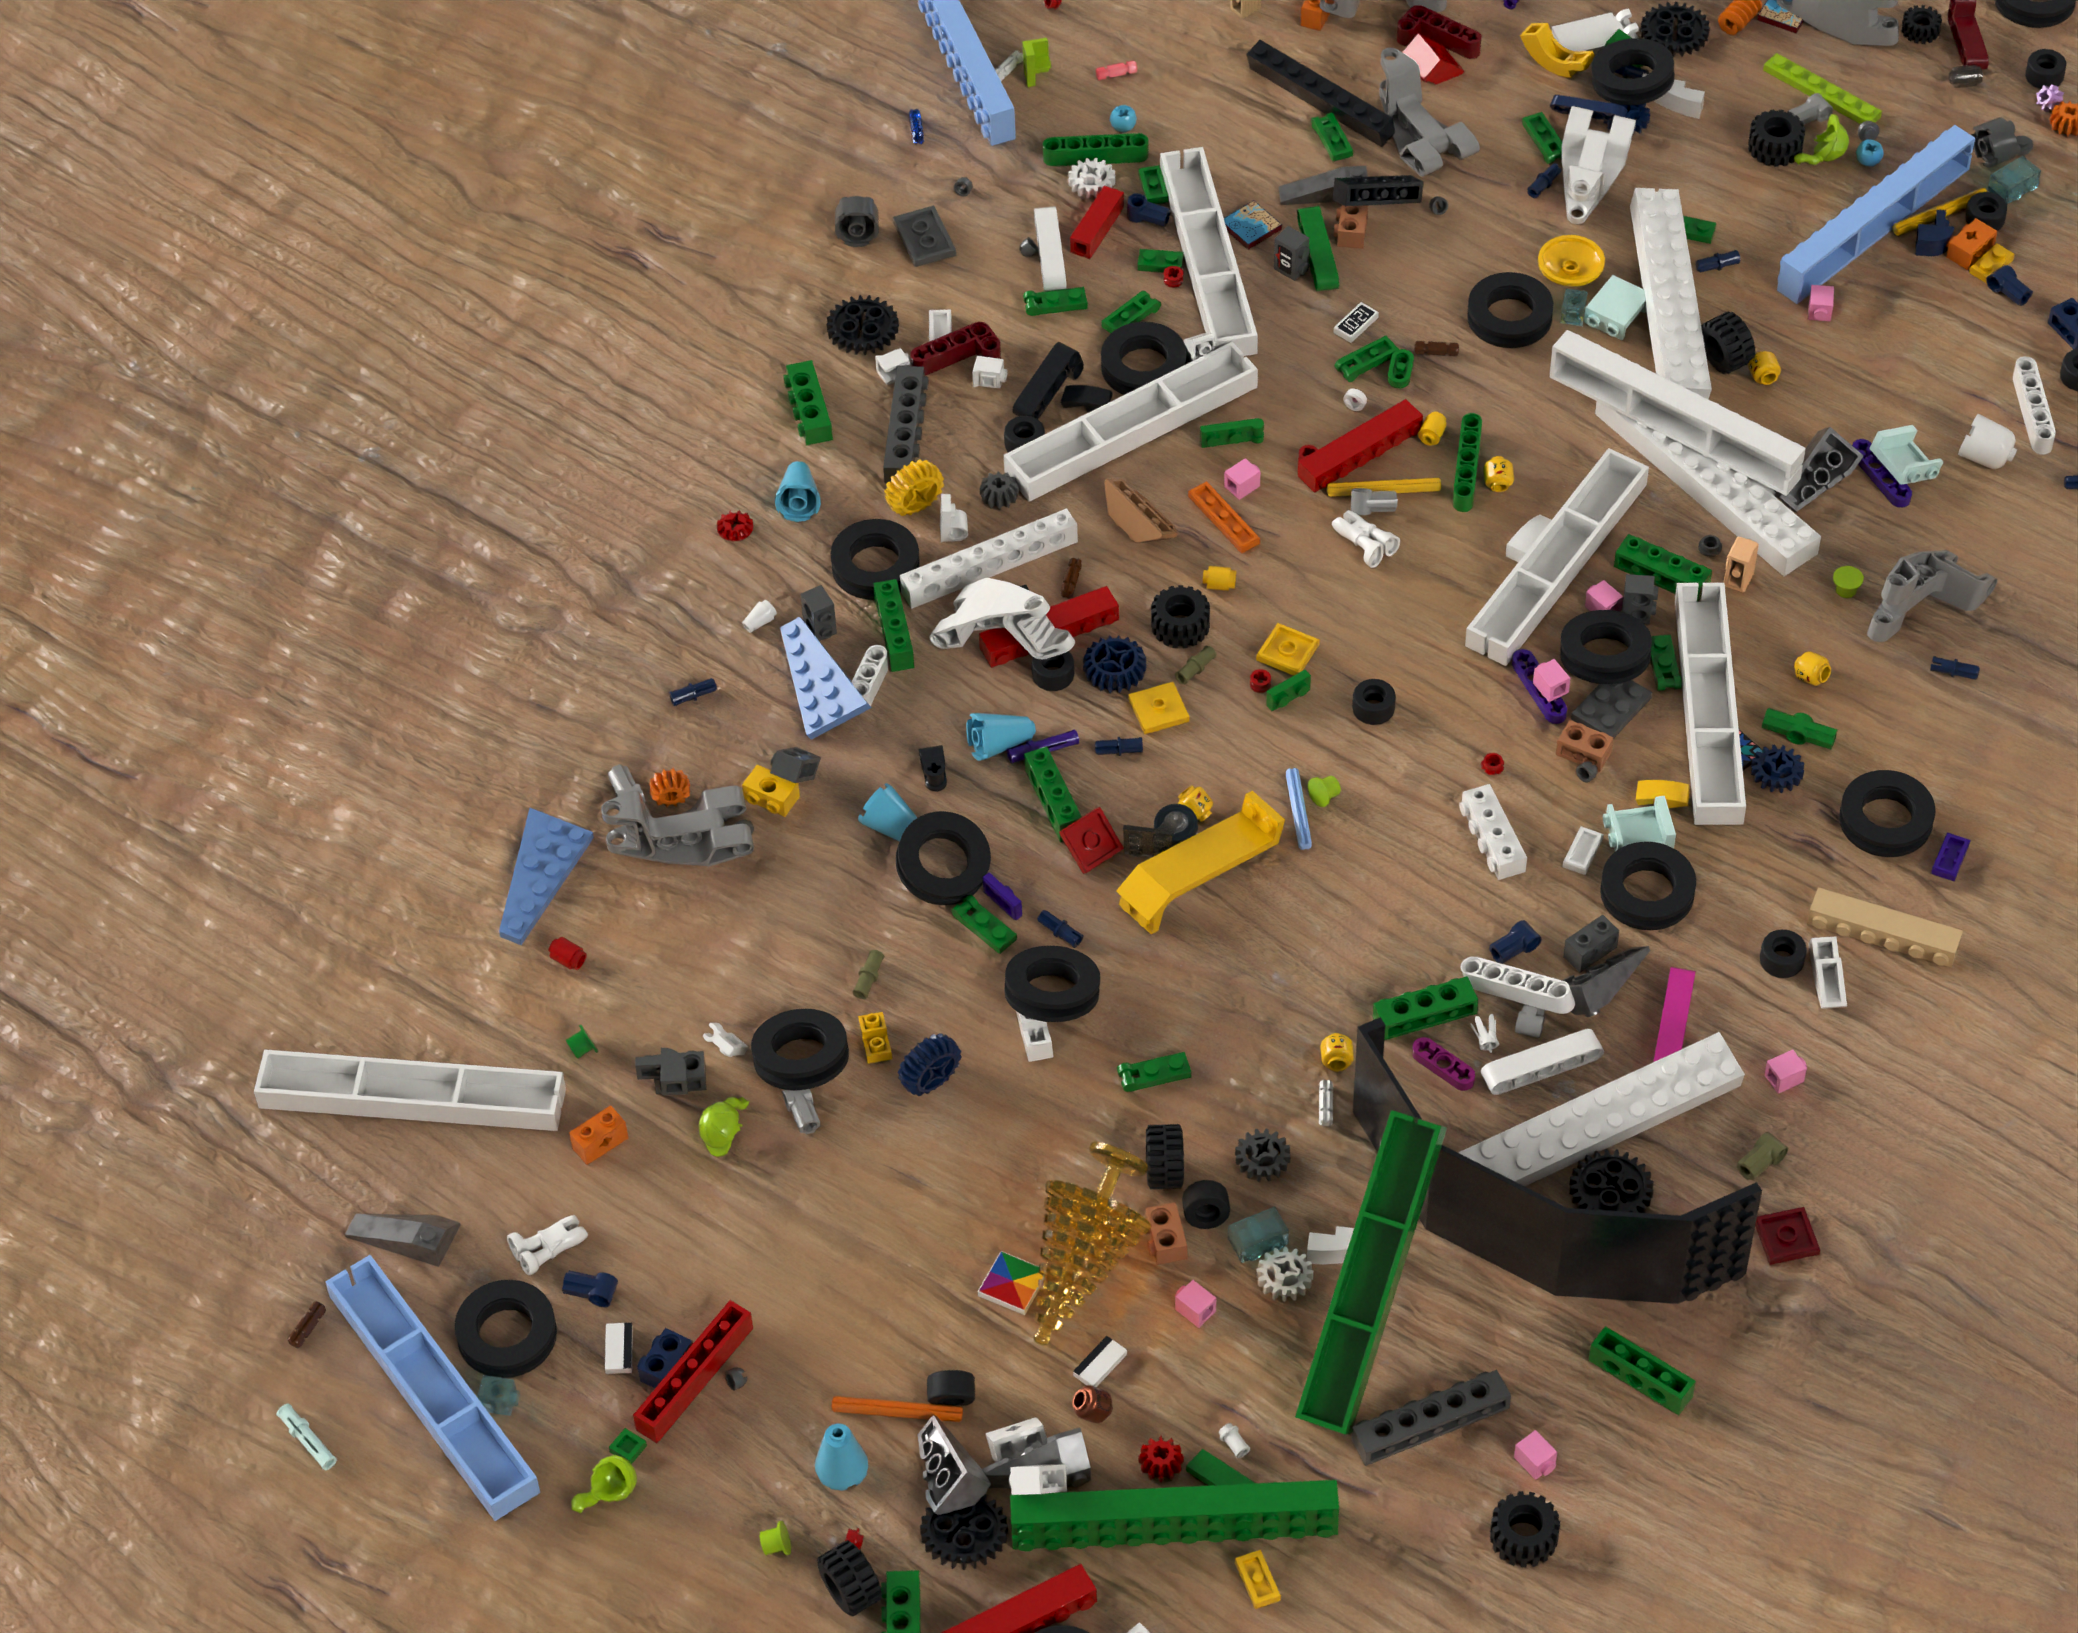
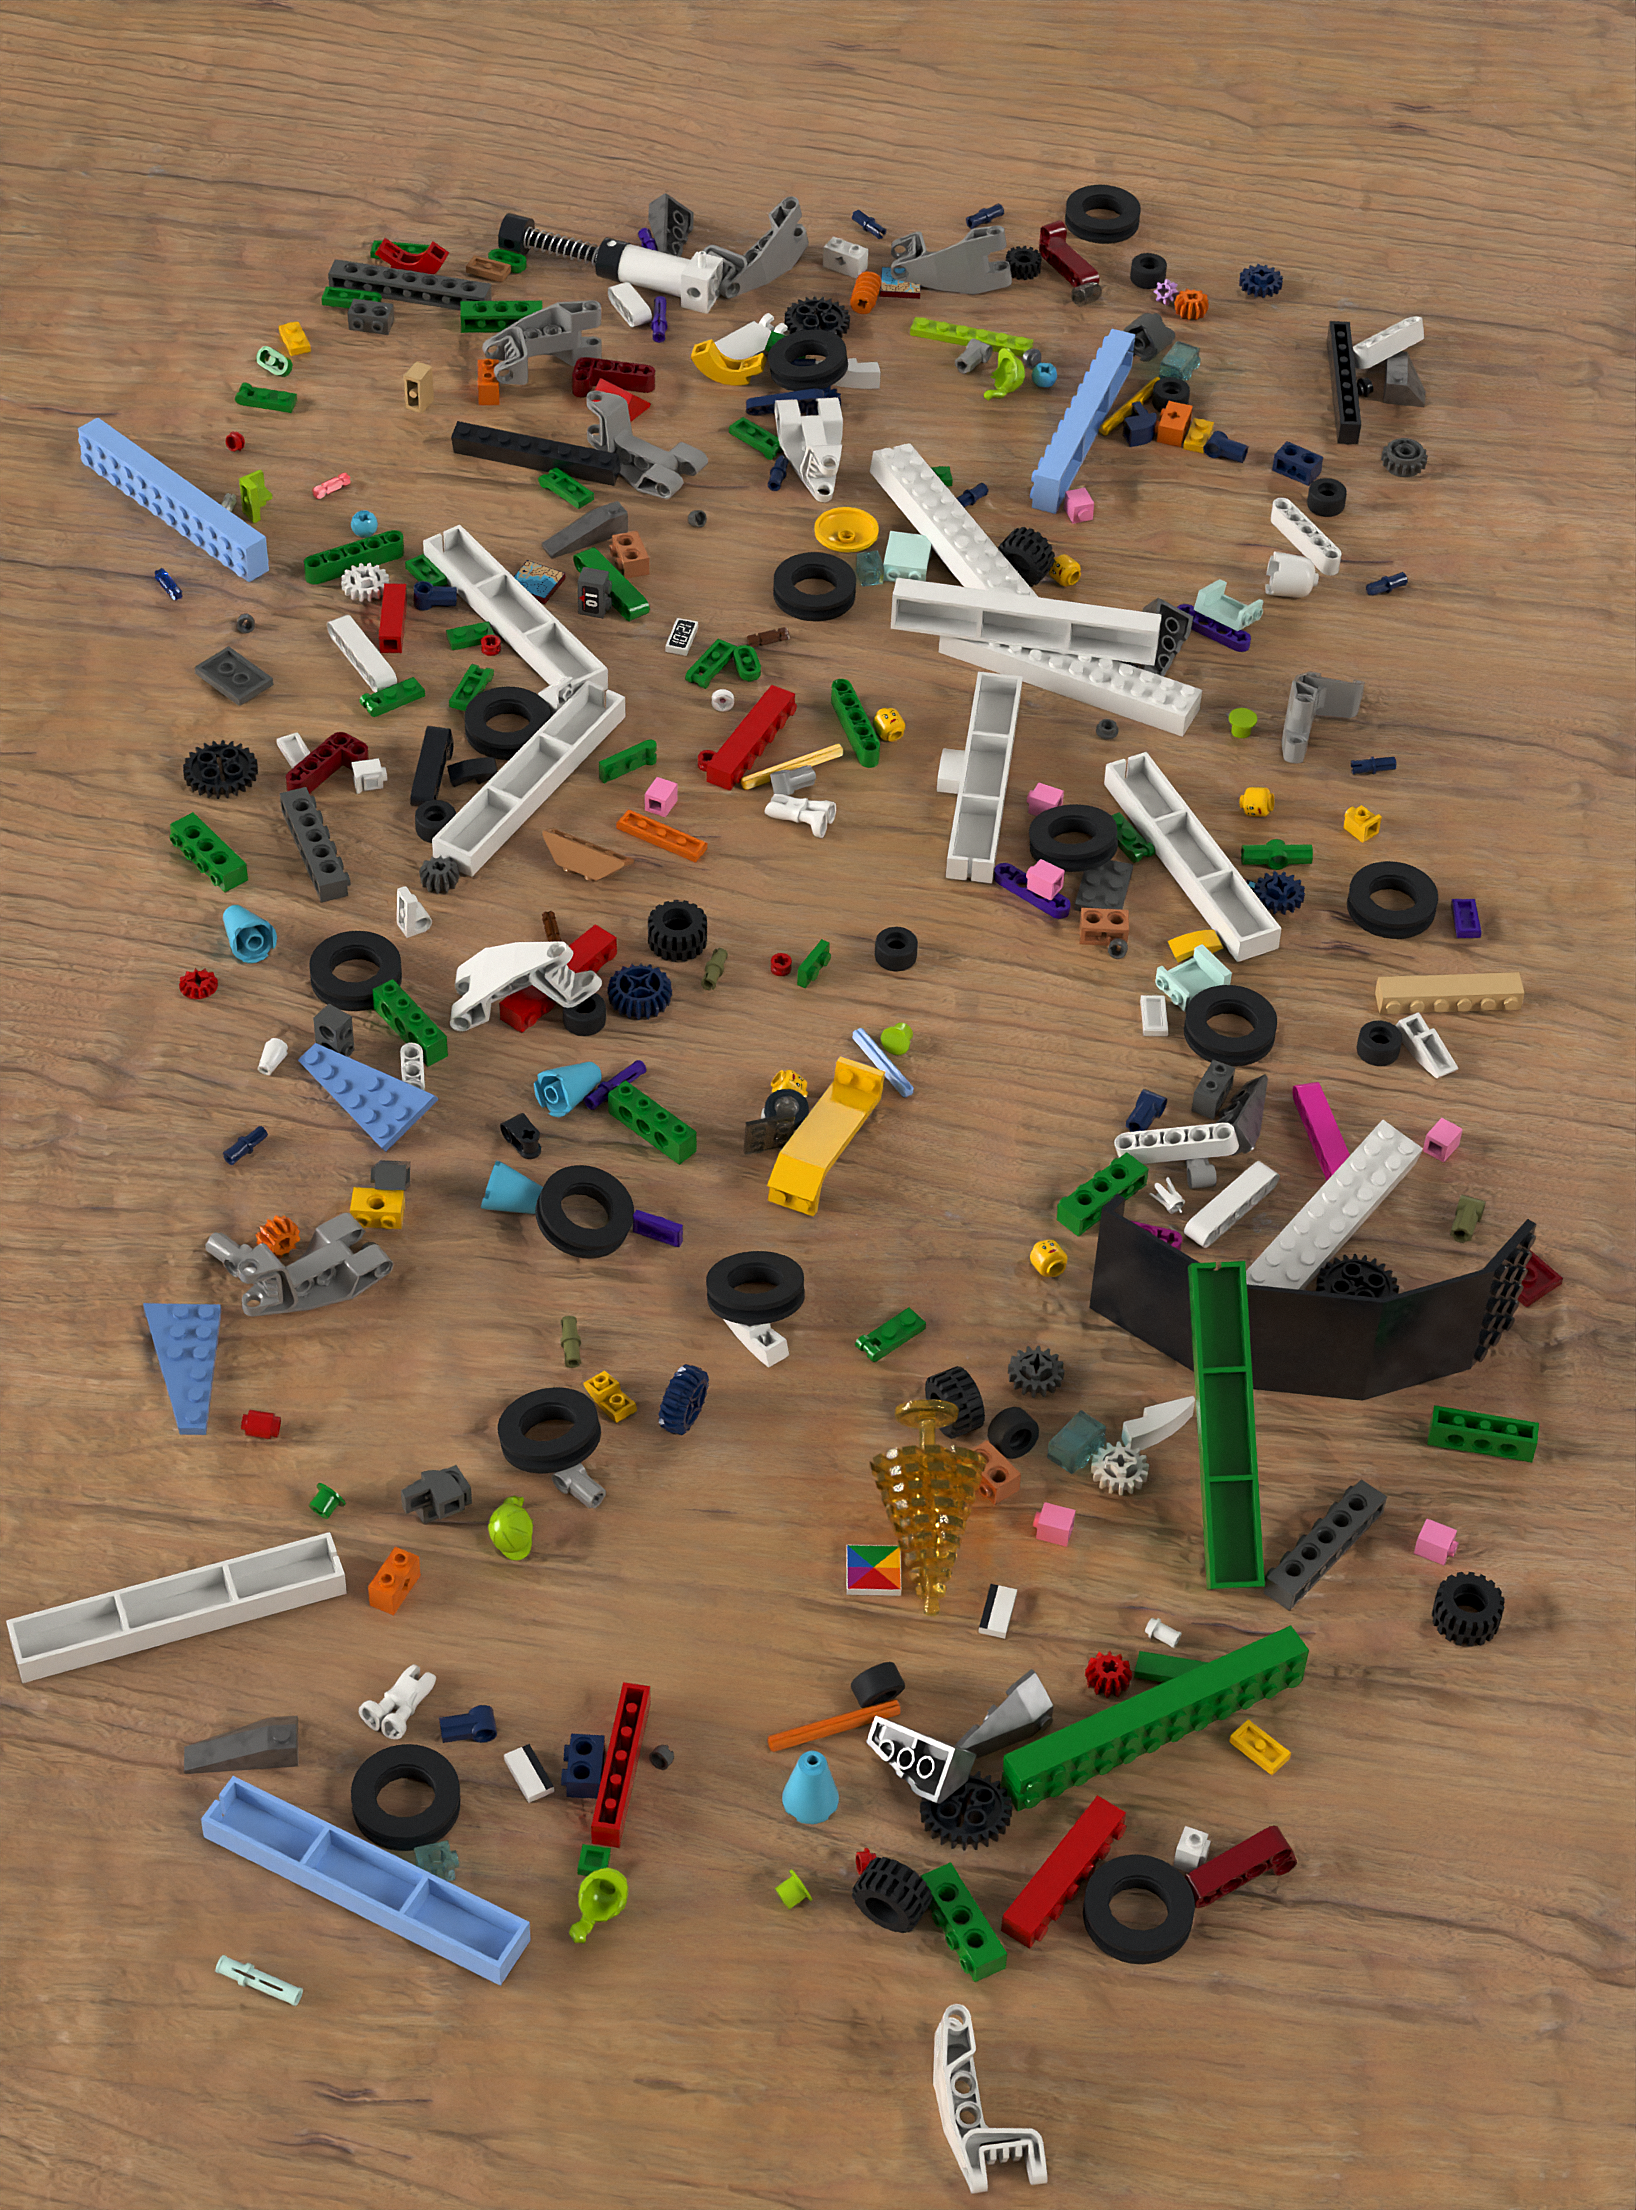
camera: 30 degrees left, 5 degrees down
reddish brown axle [288,1301,326,1348] -> none
white plate [703,1023,749,1057] -> none
dark grey brick [835,196,879,247] -> none
white window [875,348,911,385] -> none
yellow gear [884,459,944,516] -> none
white brick [900,509,1078,609] -> none
green plate [951,895,1017,954] -> none
white brick [986,1417,1047,1462] -> none
white brick [1009,1464,1067,1495] -> none
dark grey hinge [1019,237,1039,257] -> none
dark blue axle [1037,910,1084,948] -> none
red plate [1059,807,1124,874] -> none
copper head [1072,1385,1113,1423] -> none
dark blue axle [1095,737,1143,756] -> none
yellow plate [1129,682,1190,734] -> none
yellow brick [1202,566,1237,591] -> none
yellow plate [1256,623,1320,676] -> none
white axle [1319,1080,1333,1127] -> none
black brick [1332,175,1424,206] -> none
yellow brick [1418,412,1447,445] -> none
white brick [1459,784,1527,880] -> none
red plate [1481,753,1504,775] -> none
green brick [1614,534,1712,602] -> none
dark grey brick [1622,574,1659,625] -> none
light nougat brick [1724,536,1758,592] -> none
black tyre [1748,109,1805,167] -> none
none -> yellow brick [1343,805,1382,843]

